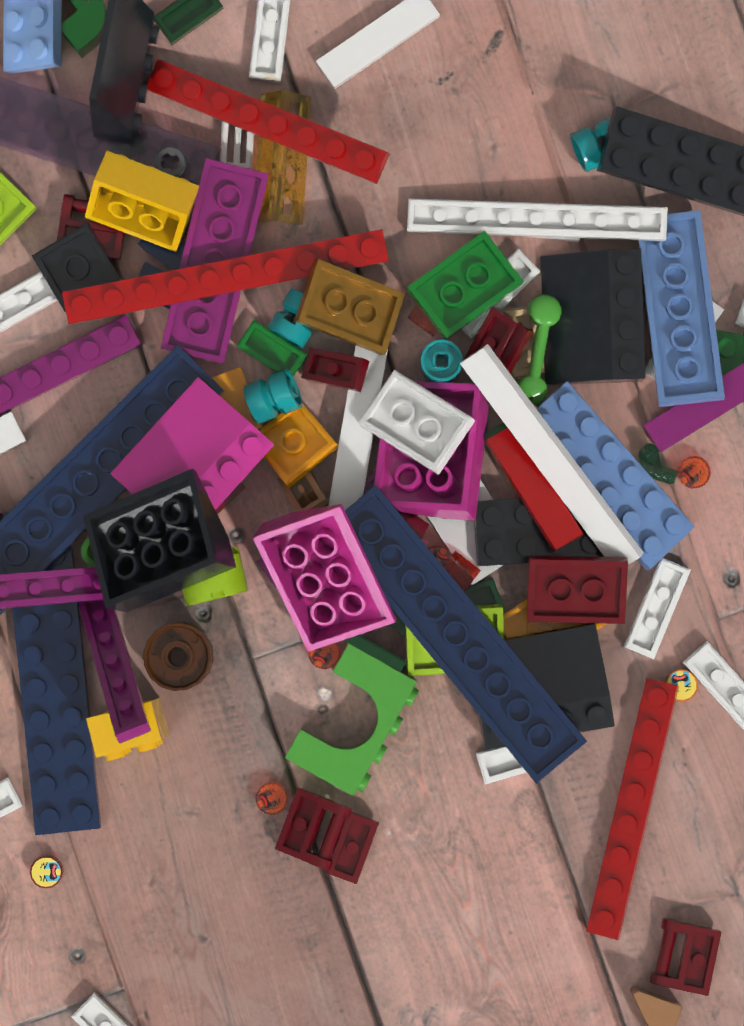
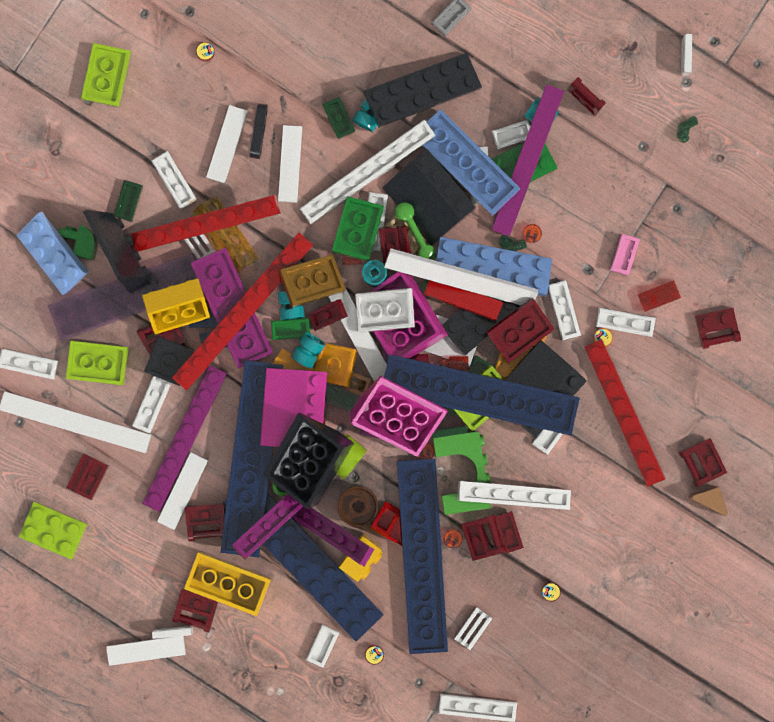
camera: 35 degrees left, 0 degrees up
dark grey bush [156,147,186,177] -> none
none -> black beam [250,103,268,159]
none -> white tile [278,125,303,203]
none -> dark green plate [322,97,355,140]
none -> clear green plate [325,382,361,412]
none -> red slope [370,501,403,546]
none -> dark blue plate [397,459,448,654]
none -> white tile [454,607,492,650]
none -> white plate [457,481,571,510]
none -> tile [541,582,561,602]

